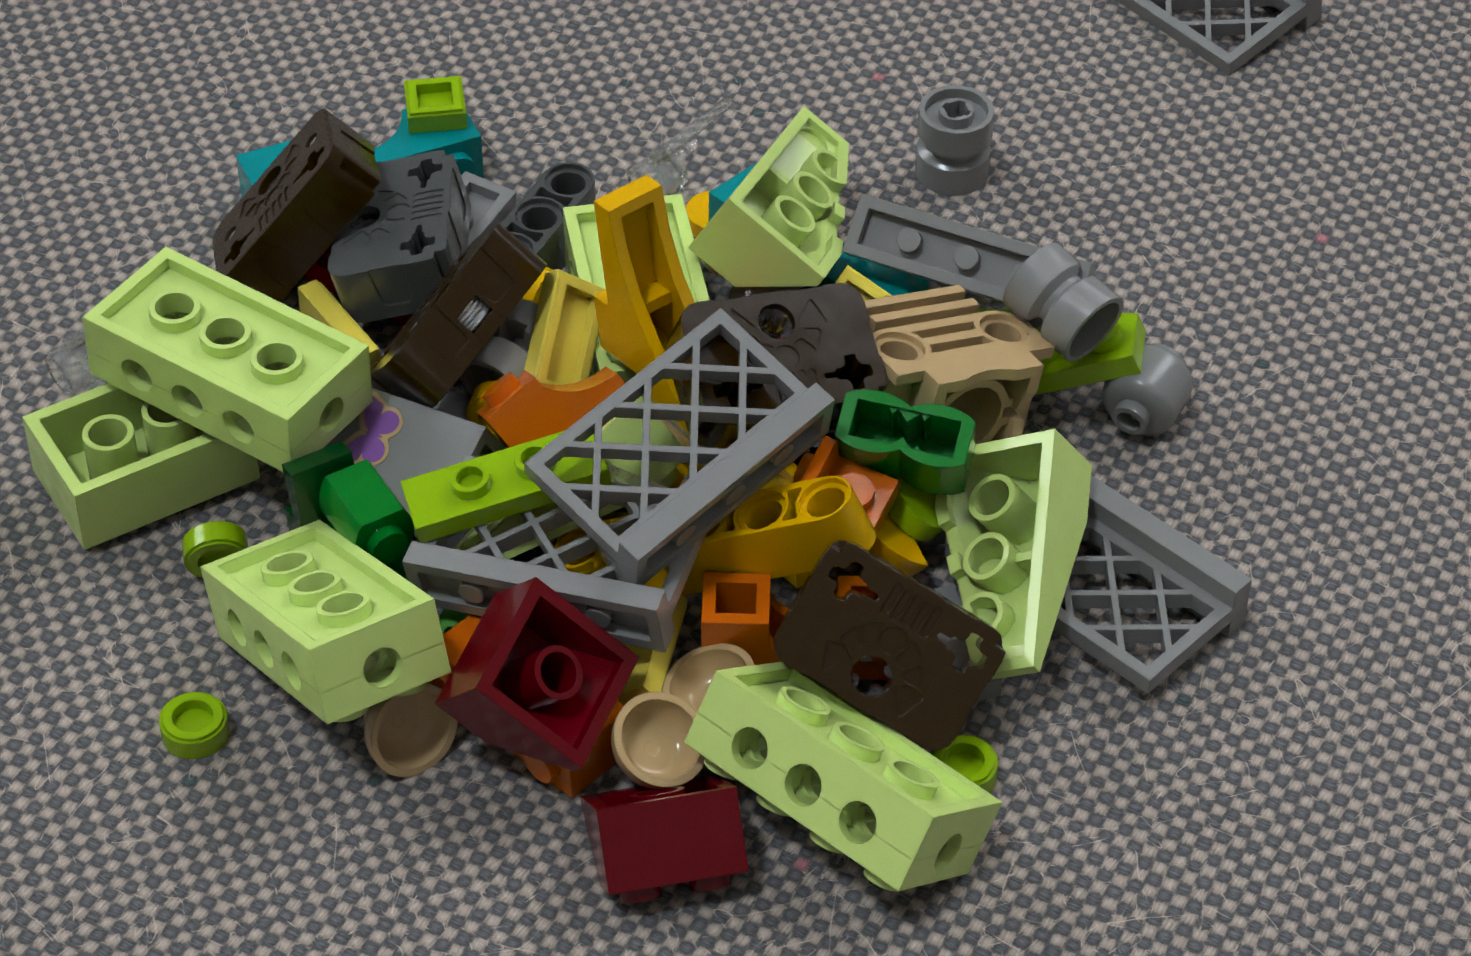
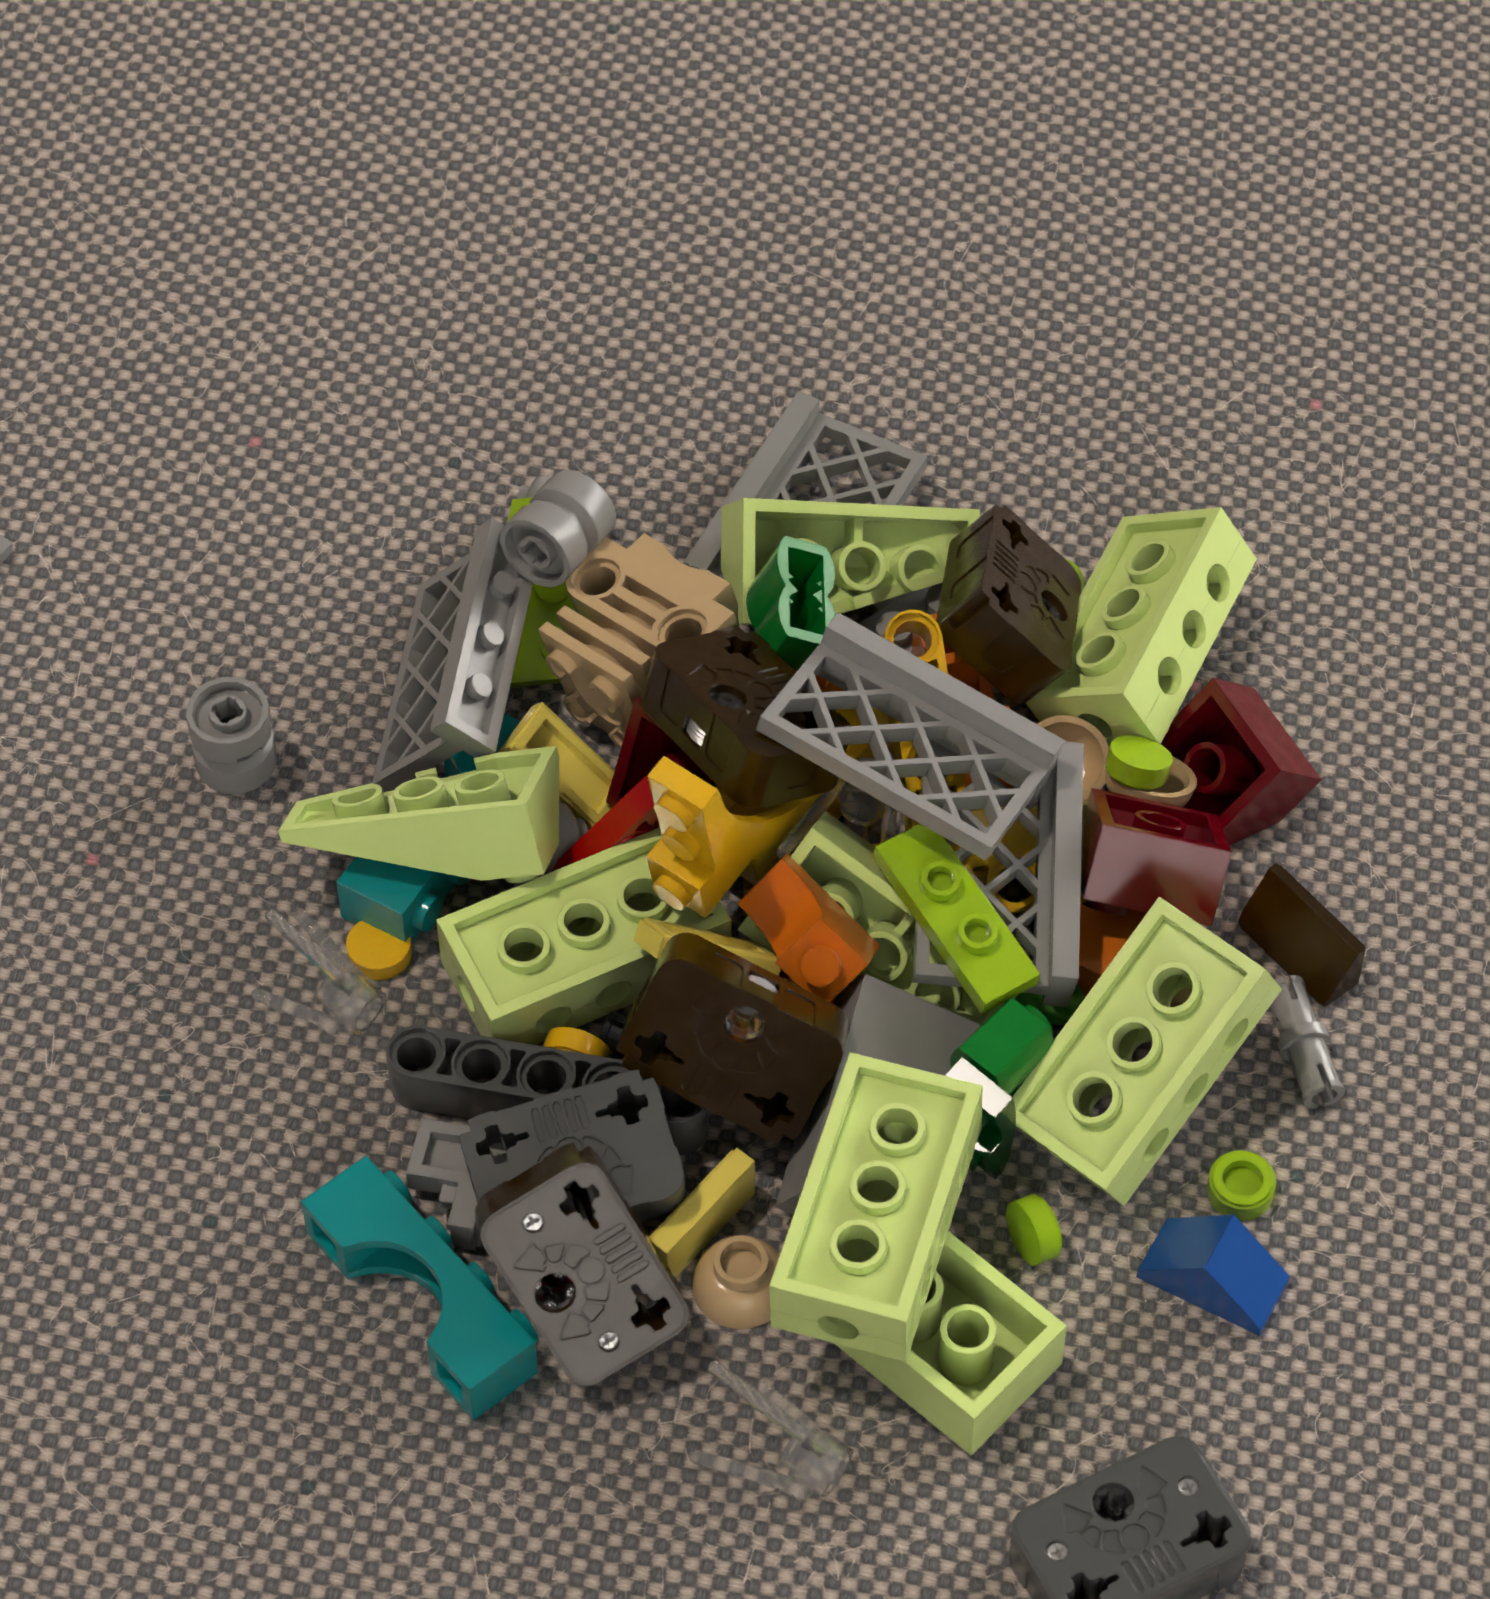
camera: 105 degrees left, 10 degrees up
lime tile [404,76,467,134] -> none
none -> lime tile [1105,735,1173,790]
none -> blue slope [1136,1214,1290,1336]
none -> dark brown slope [1238,863,1366,1006]
none -> light grey pin [1270,975,1345,1109]

